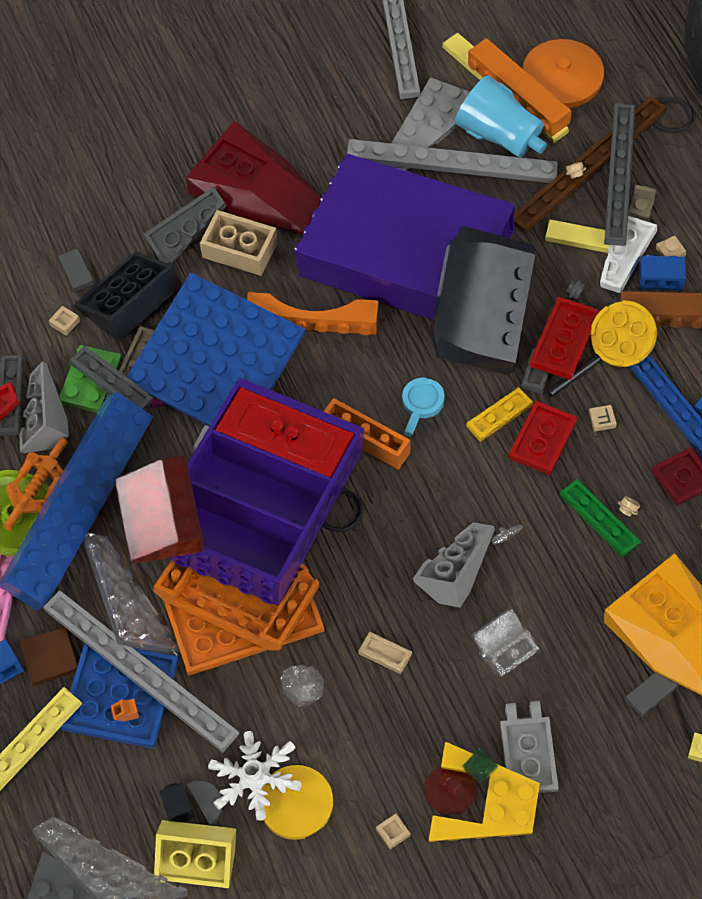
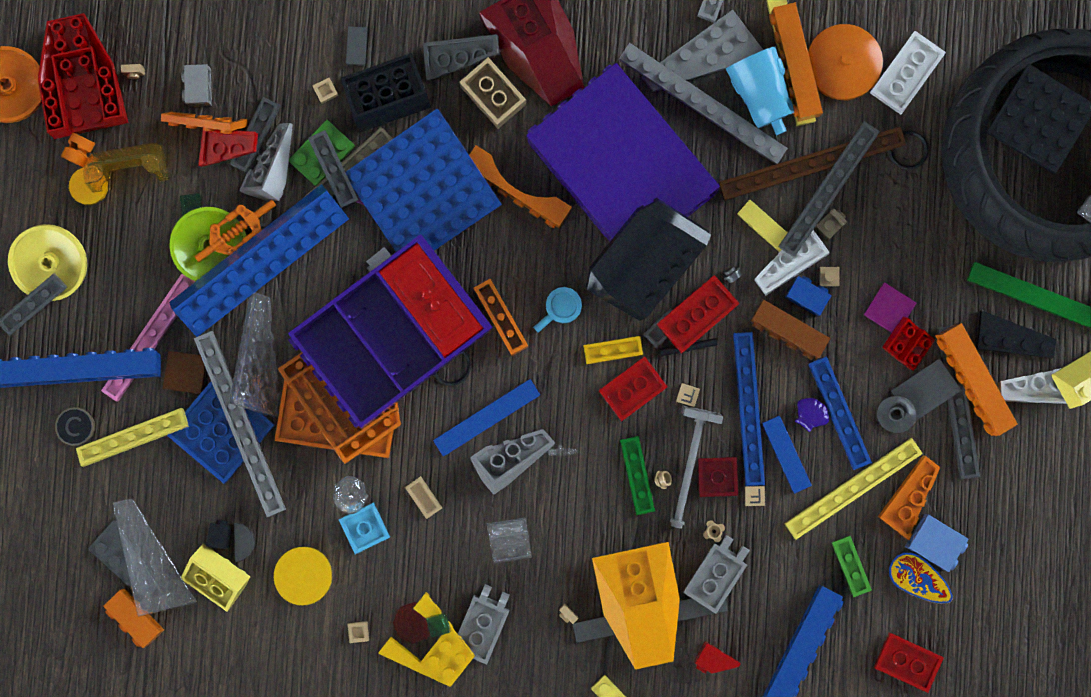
camera: 25 degrees right, 25 degrees up
orange piece [111,699,139,722] -> none
clear red slope [115,455,203,564] -> none
white piece [208,731,302,820] -> none
tan plate [566,162,586,178] -> none
yellow tile [590,301,657,367] -> none
none -> medium azure tile [338,503,390,554]
none -> blue tile [433,379,540,457]
none -> tan plate [559,603,578,624]
none -> light grey tile [670,405,723,528]
none -> white plate [870,31,946,115]

